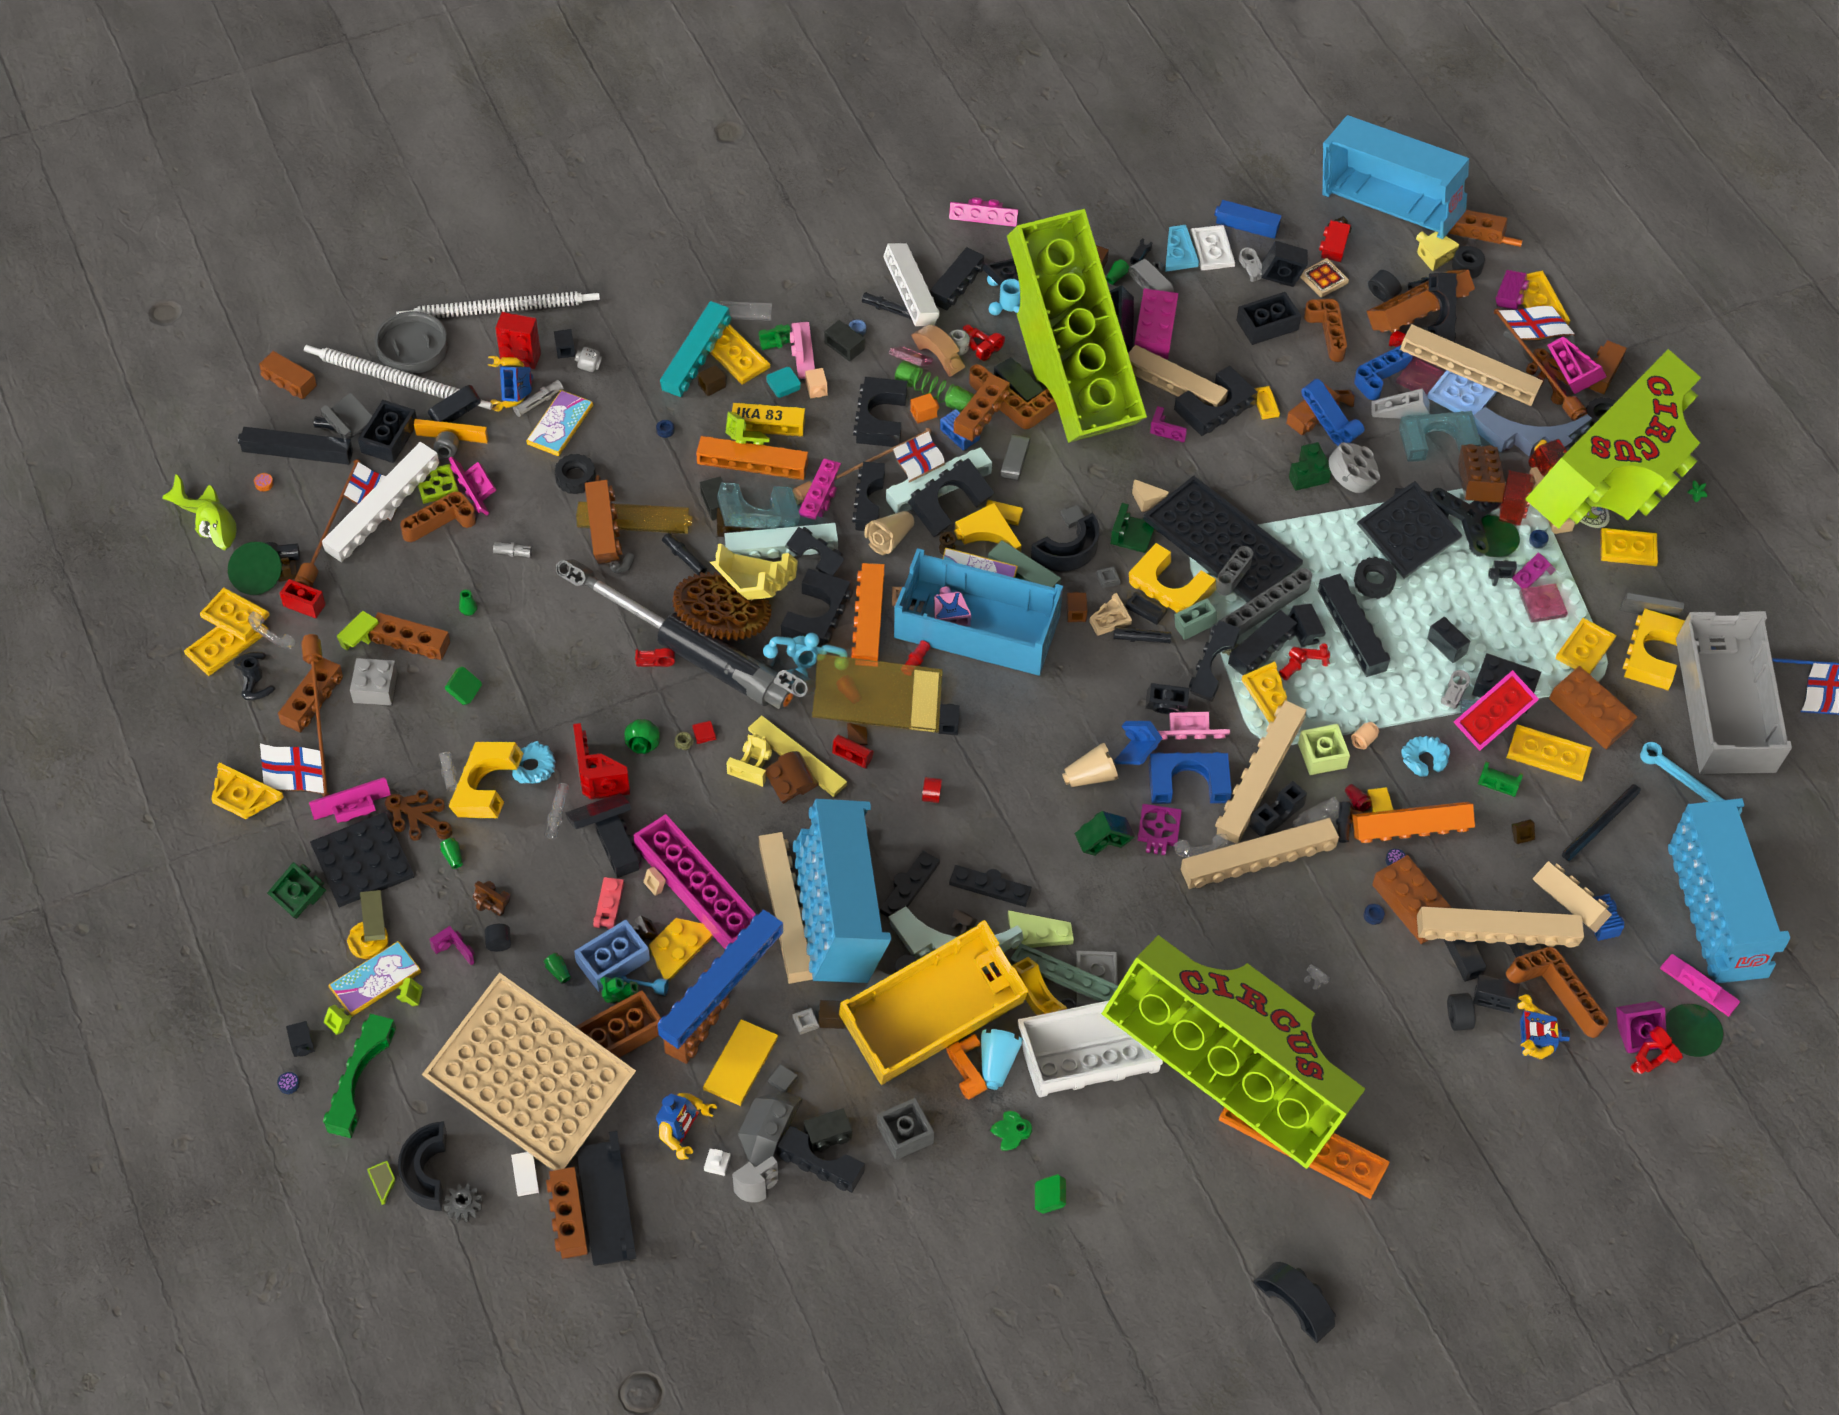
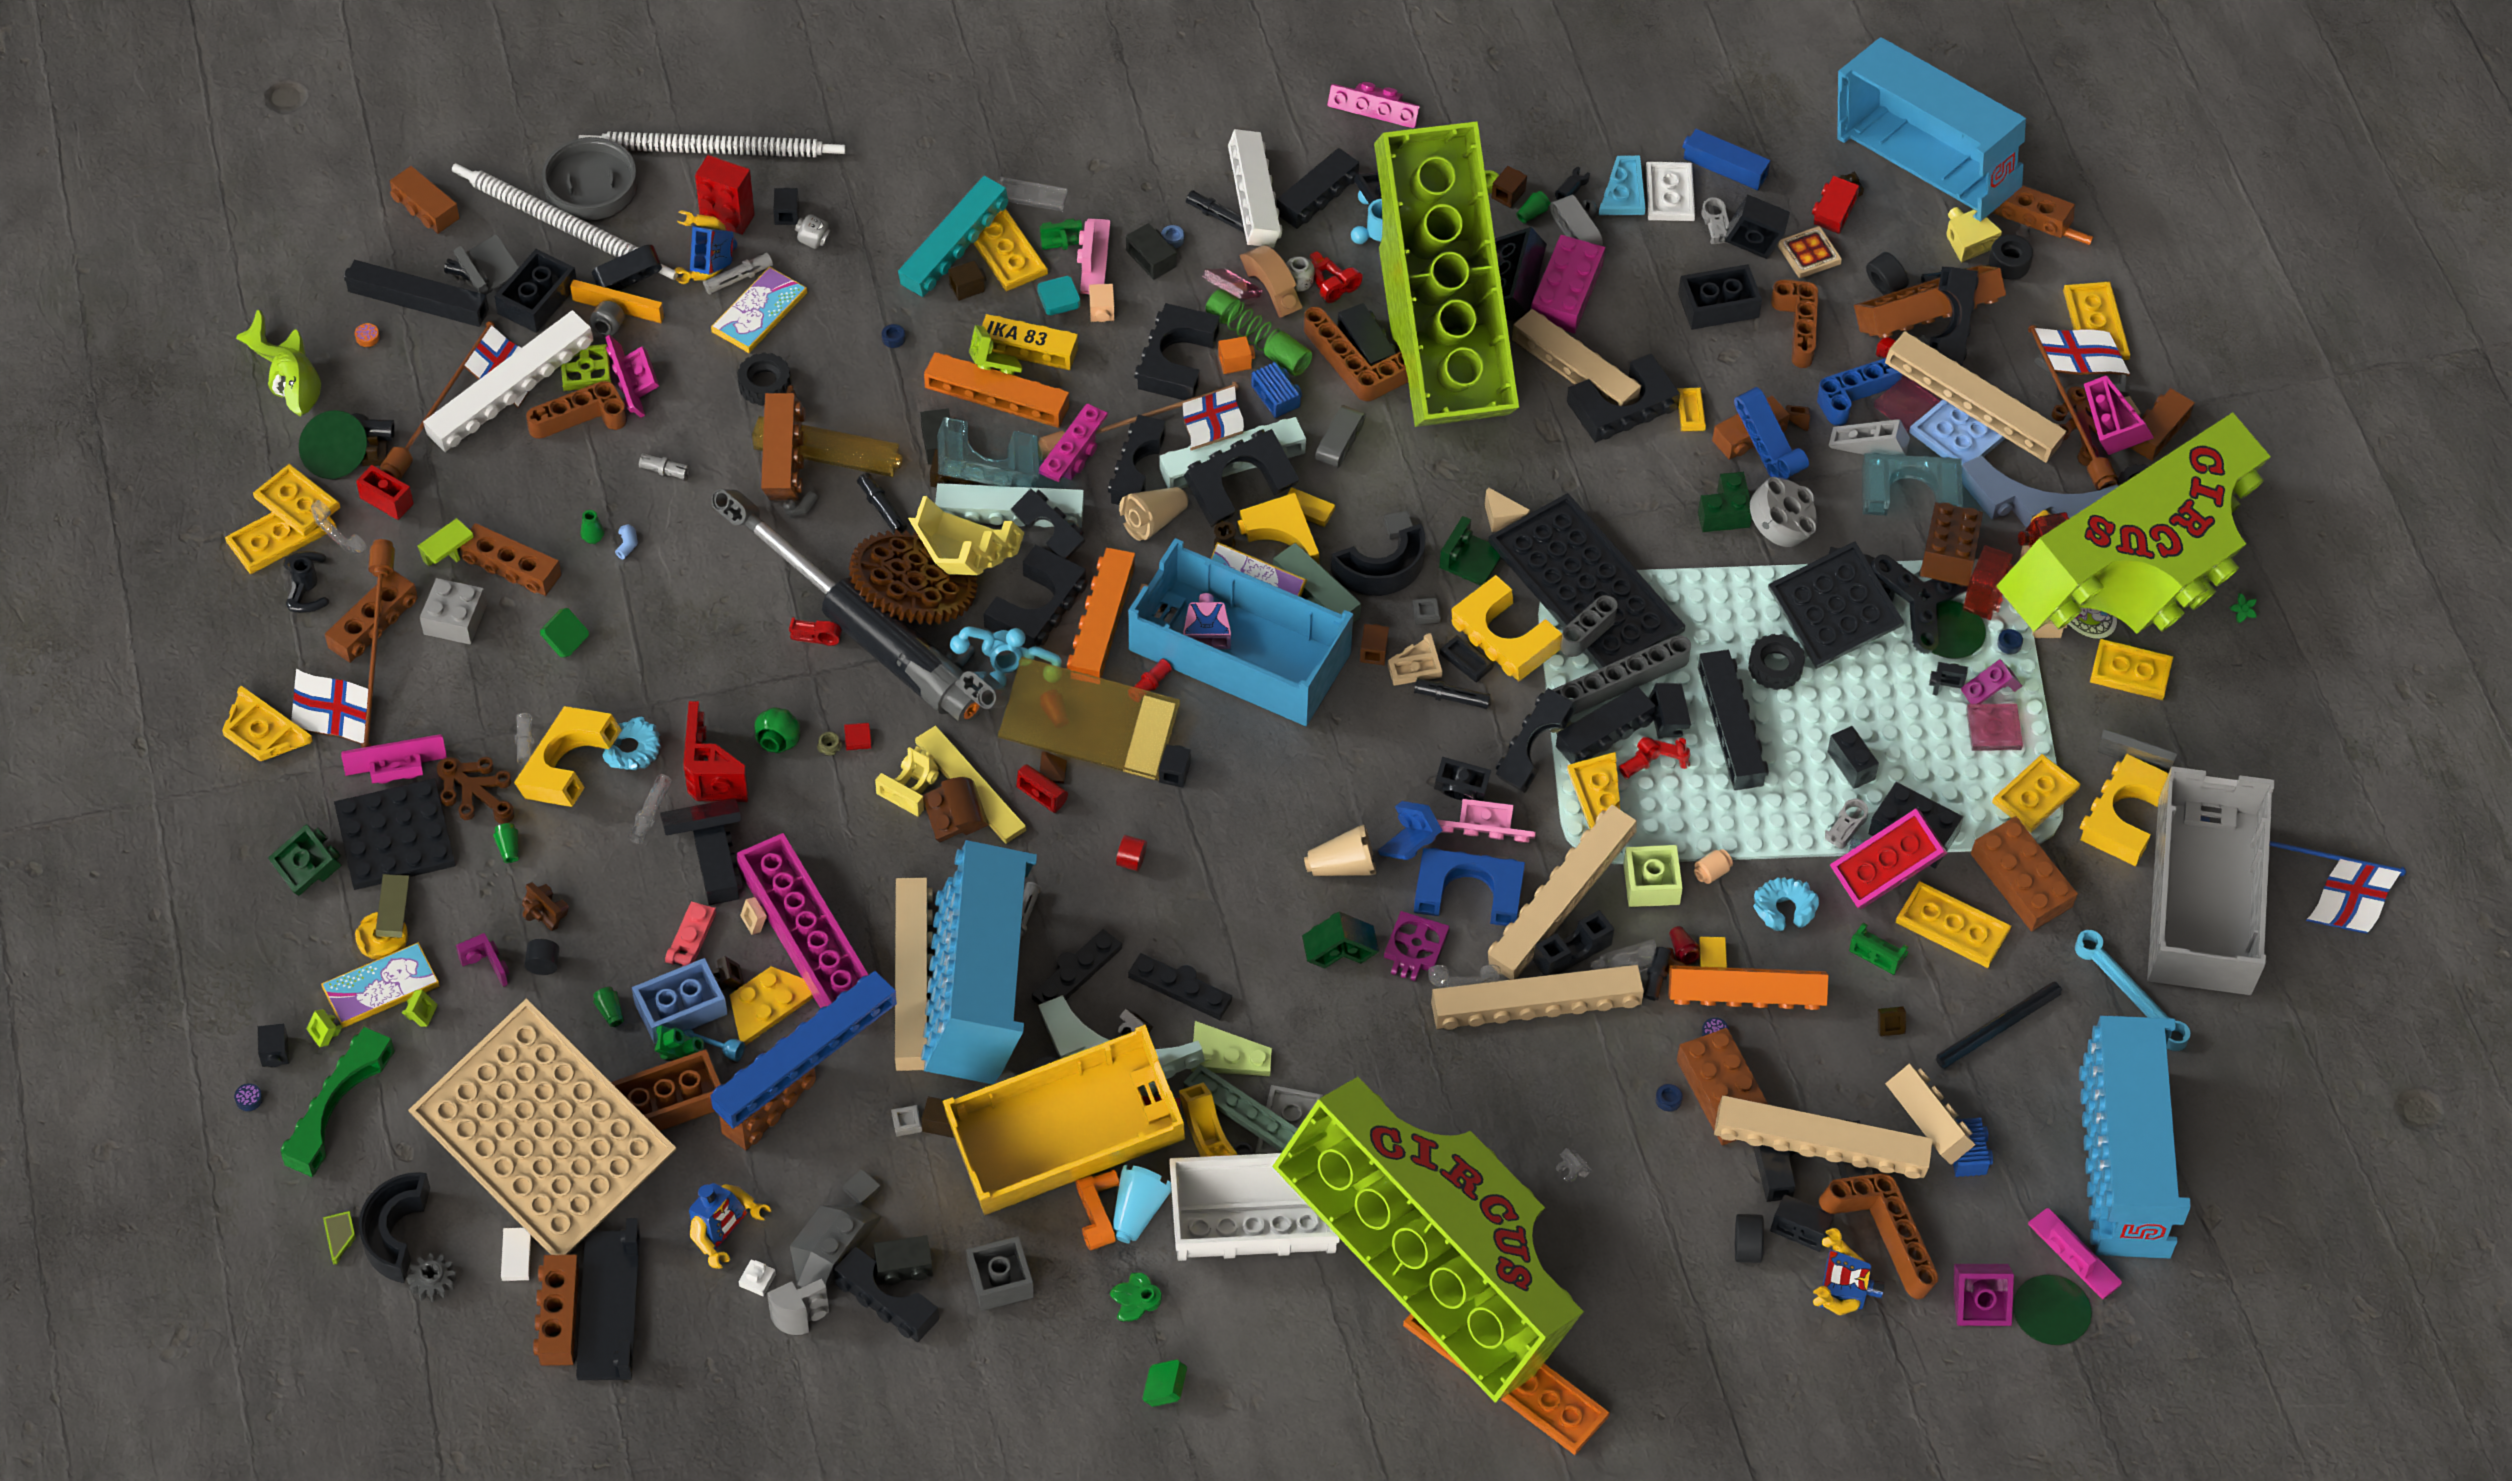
camera: 10 degrees right, 0 degrees up
yellow tile [703,1019,778,1106] -> none
dark orange brick [953,374,1010,441] -> none
magenta bracket [1150,406,1187,442] -> none
sand green brick [1174,598,1217,640] -> none
magenta brick [1496,270,1529,310] -> none
red piece [1630,1026,1683,1074] -> none
none -> light blue arm [615,524,638,559]

